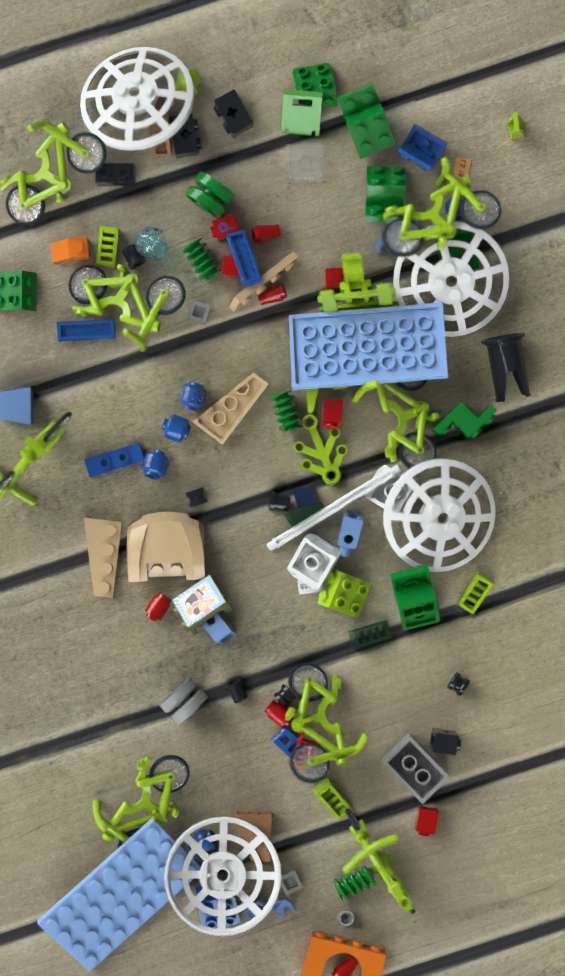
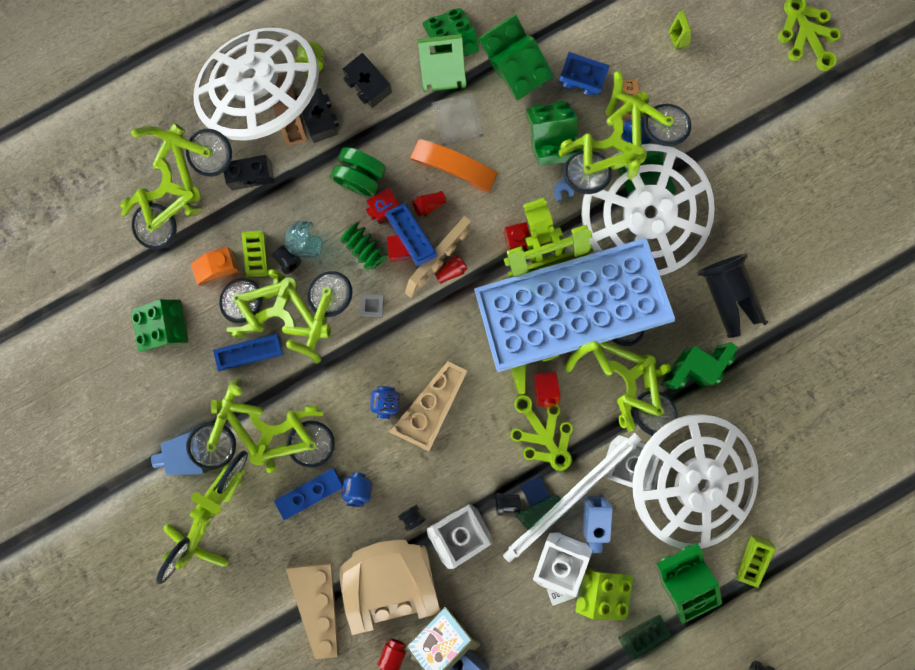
camera: 10 degrees left, 5 degrees down
blue head [161,414,191,442] -> none
green piece [270,390,303,432] -> none
none -> piece [186,378,335,473]
none -> orange slope [410,139,498,193]
none -> white slope [427,504,492,569]

